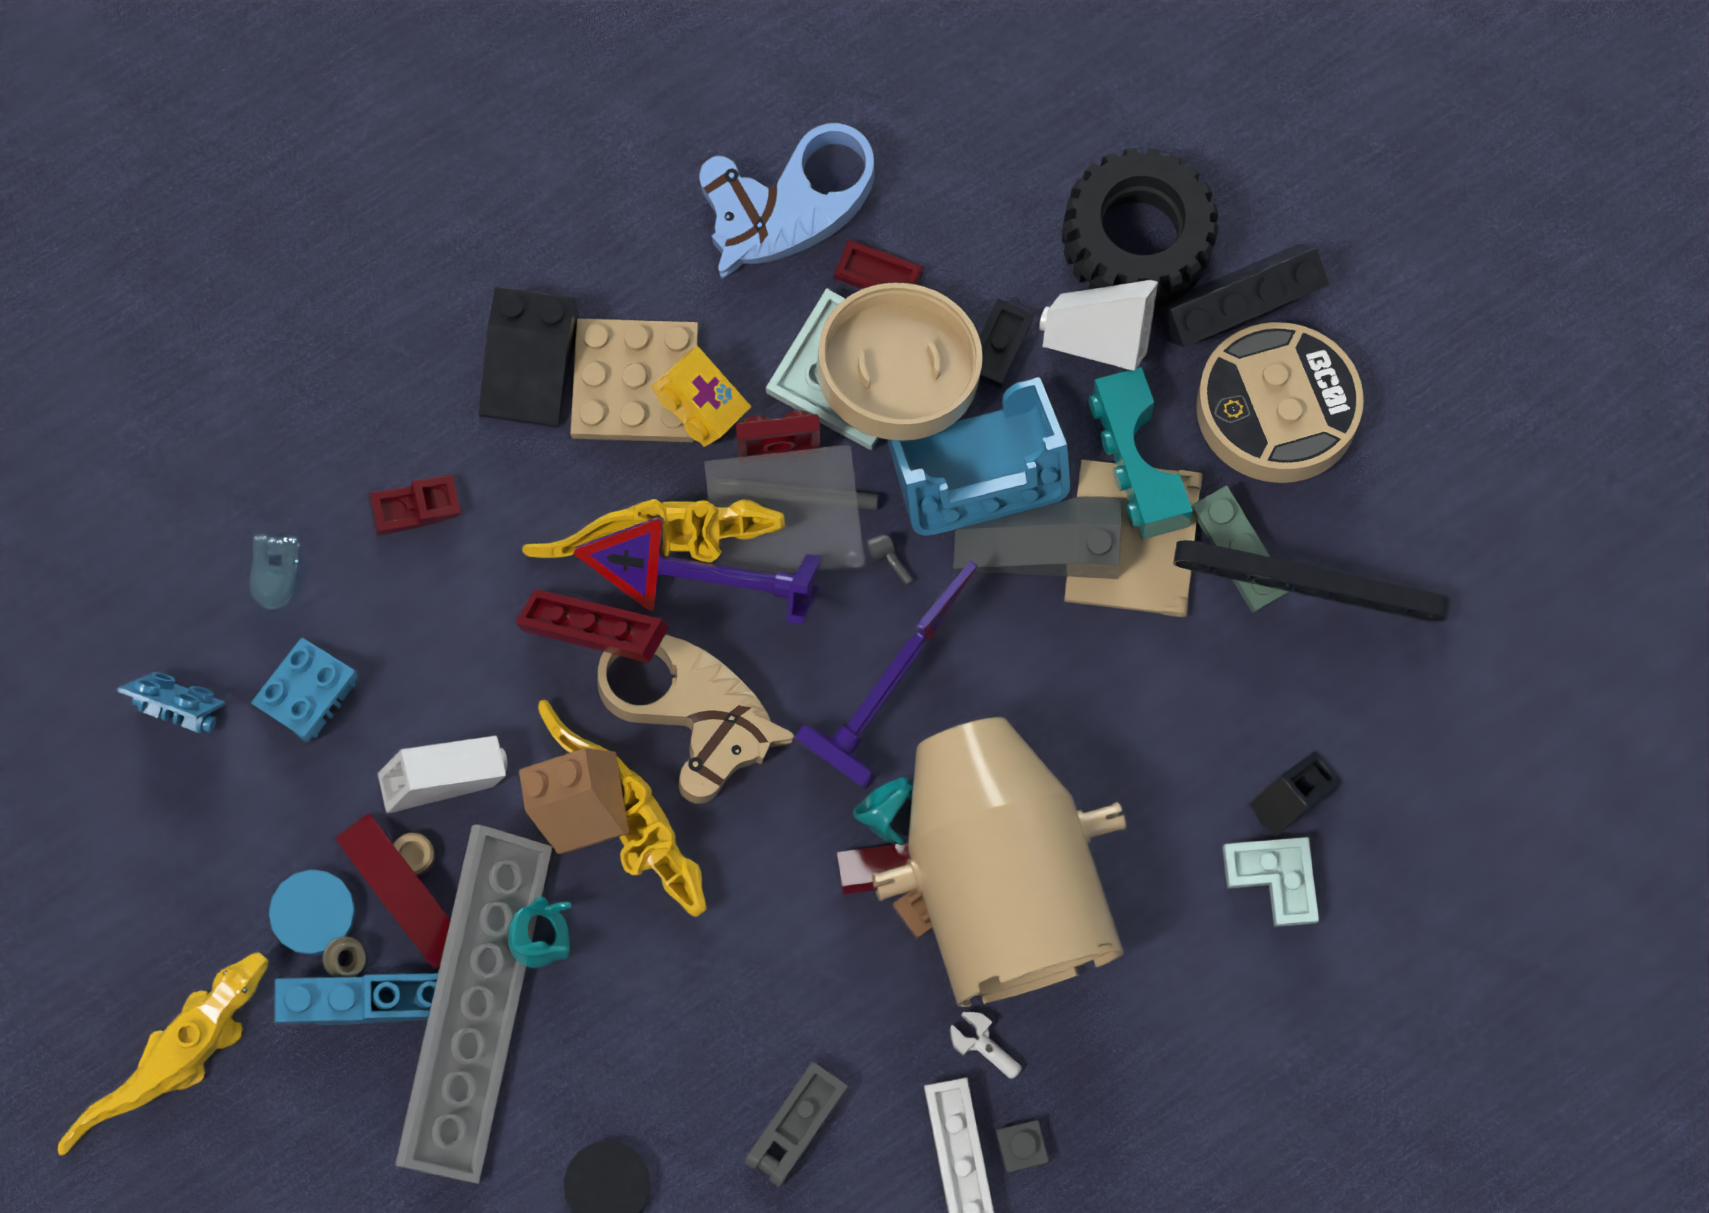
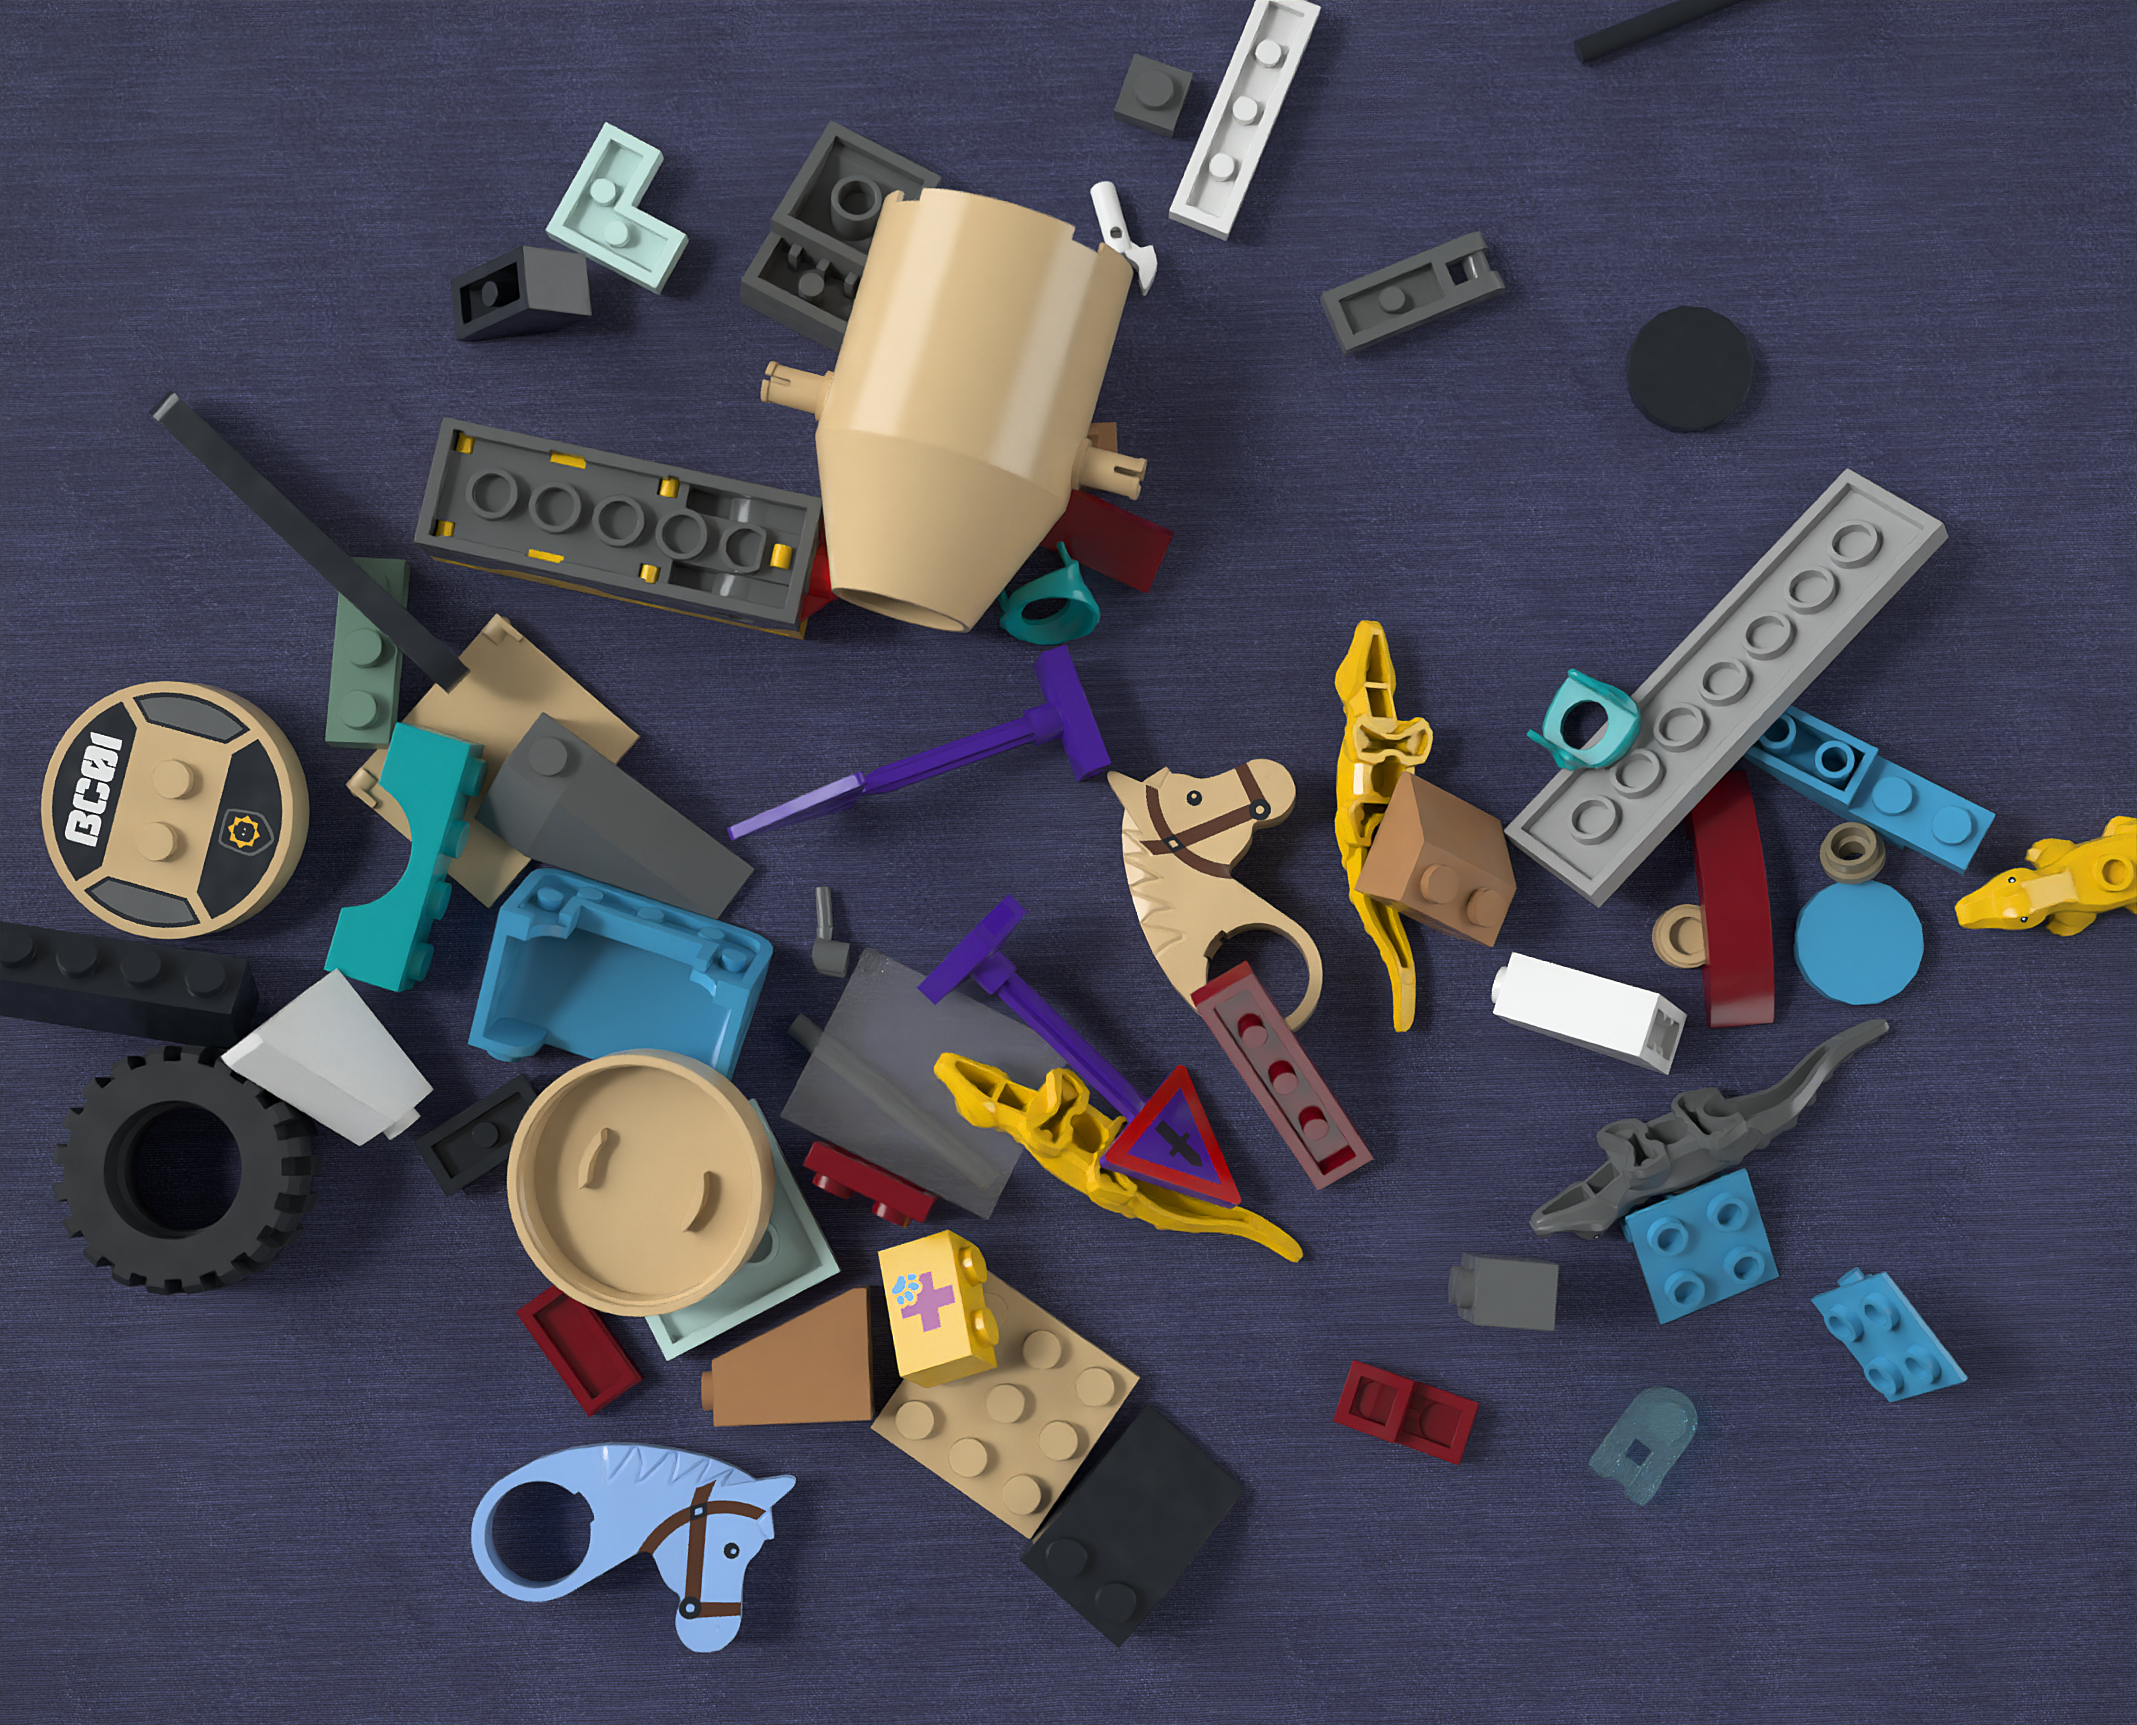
camera: 145 degrees left, 10 degrees up
none -> dark grey piece [413,417,840,640]
none -> medium nougat slope [701,1284,875,1427]
none -> dark grey slope [740,120,942,353]
none -> dark grey brick [1448,1252,1559,1331]
none -> dark grey animal [1529,1018,1890,1240]

